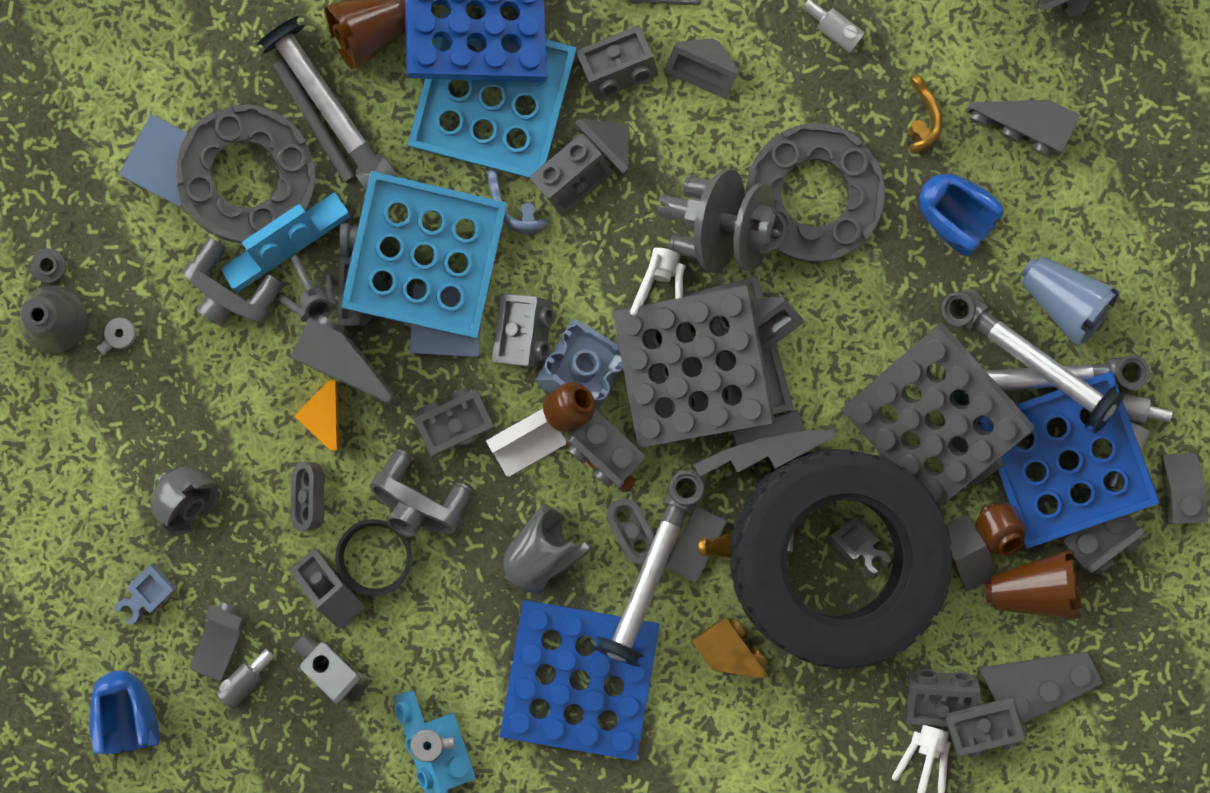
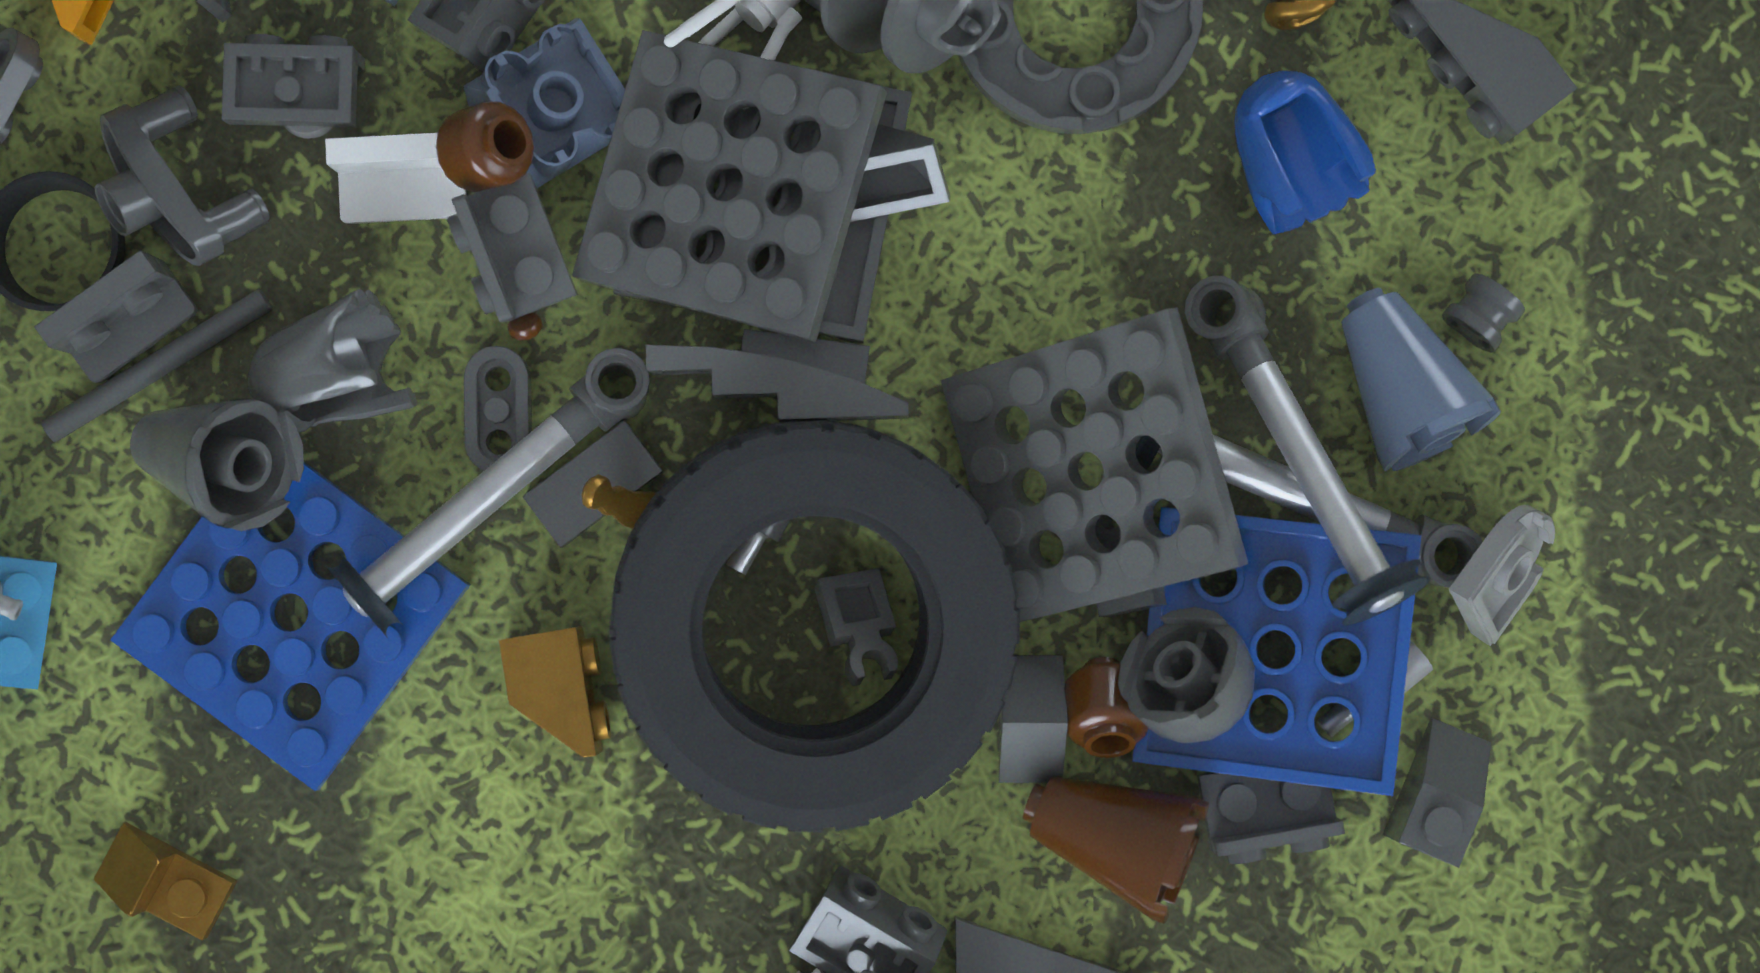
camera: 20 degrees right, 0 degrees up
light grey piece [1120,392,1172,424] -> none
none -> dark grey bracket [34,250,198,383]
none -> dark grey bar [41,288,273,442]
none -> dark grey cone [130,398,304,531]
none -> dark grey cylinder [1118,607,1255,743]
none -> dark grey wheel [1442,273,1525,353]
none -> light grey tile [1449,505,1555,646]

